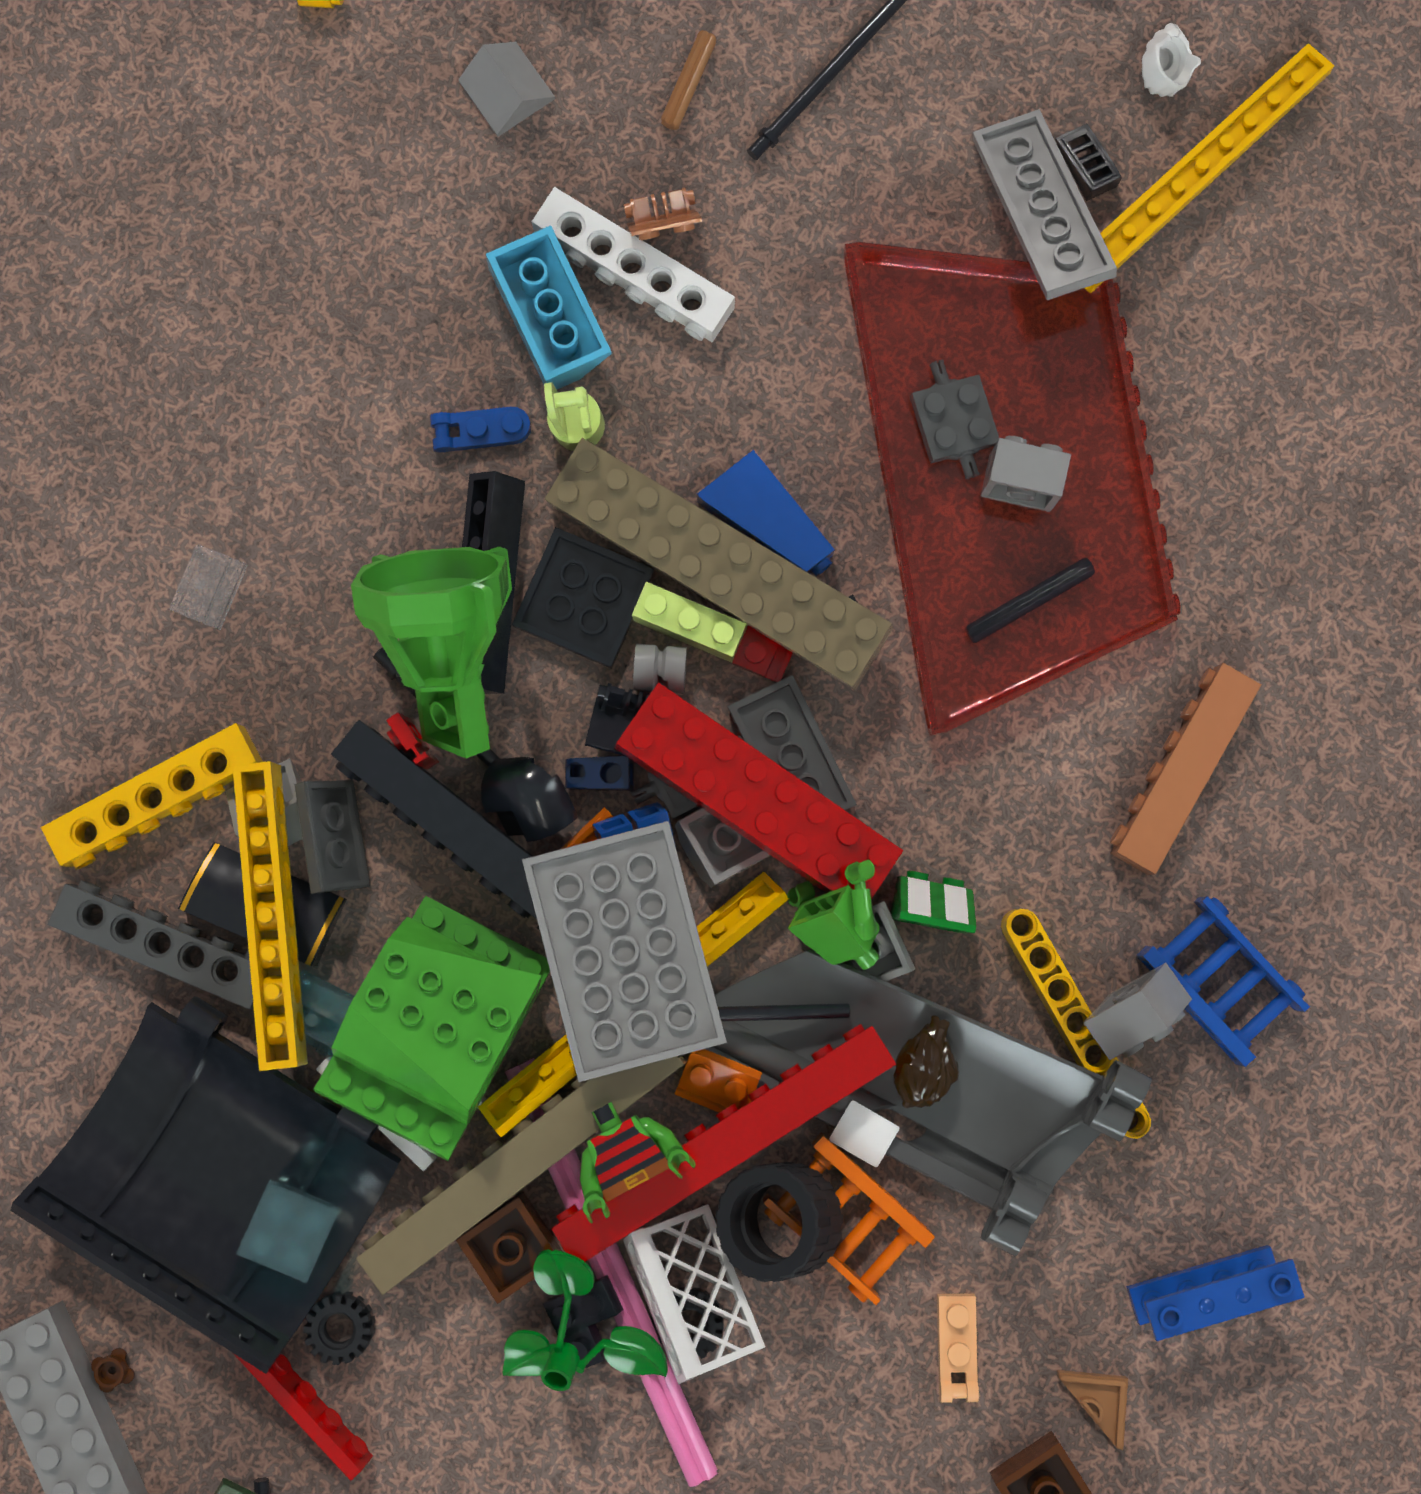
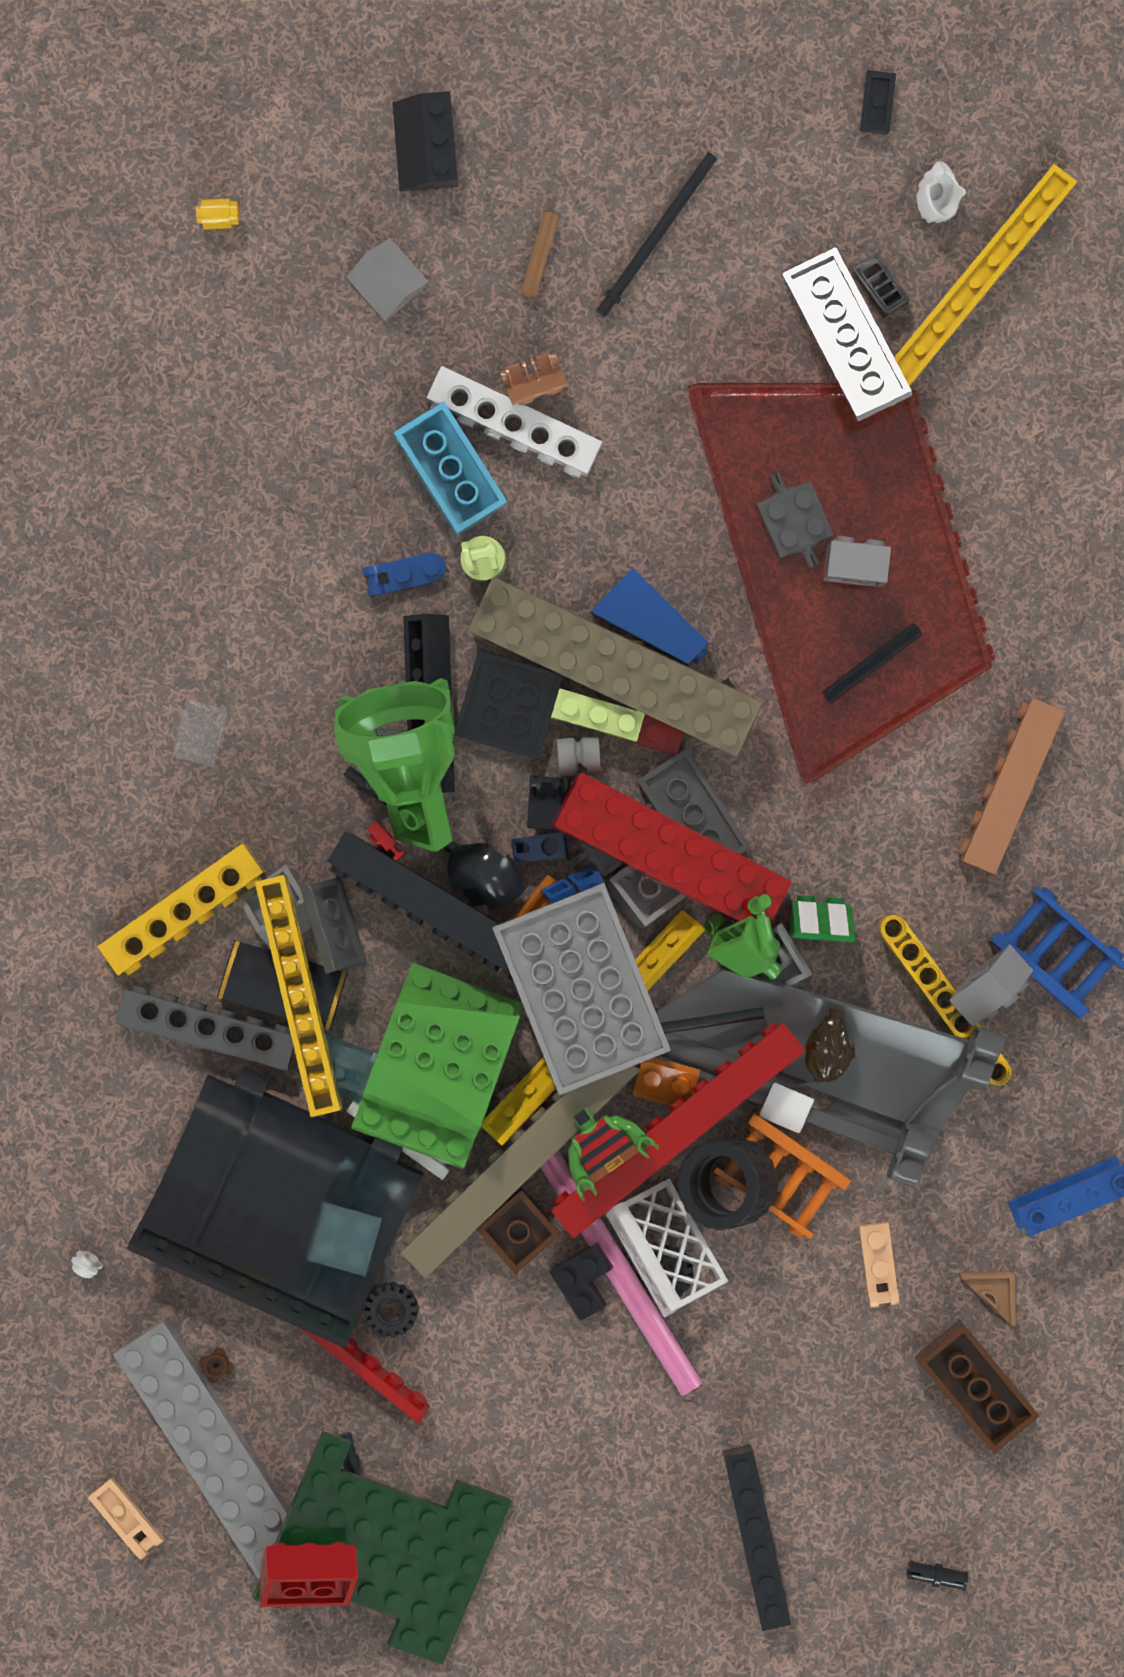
camera: 10 degrees left, 5 degrees up
green plant [502,1249,668,1391] -> none

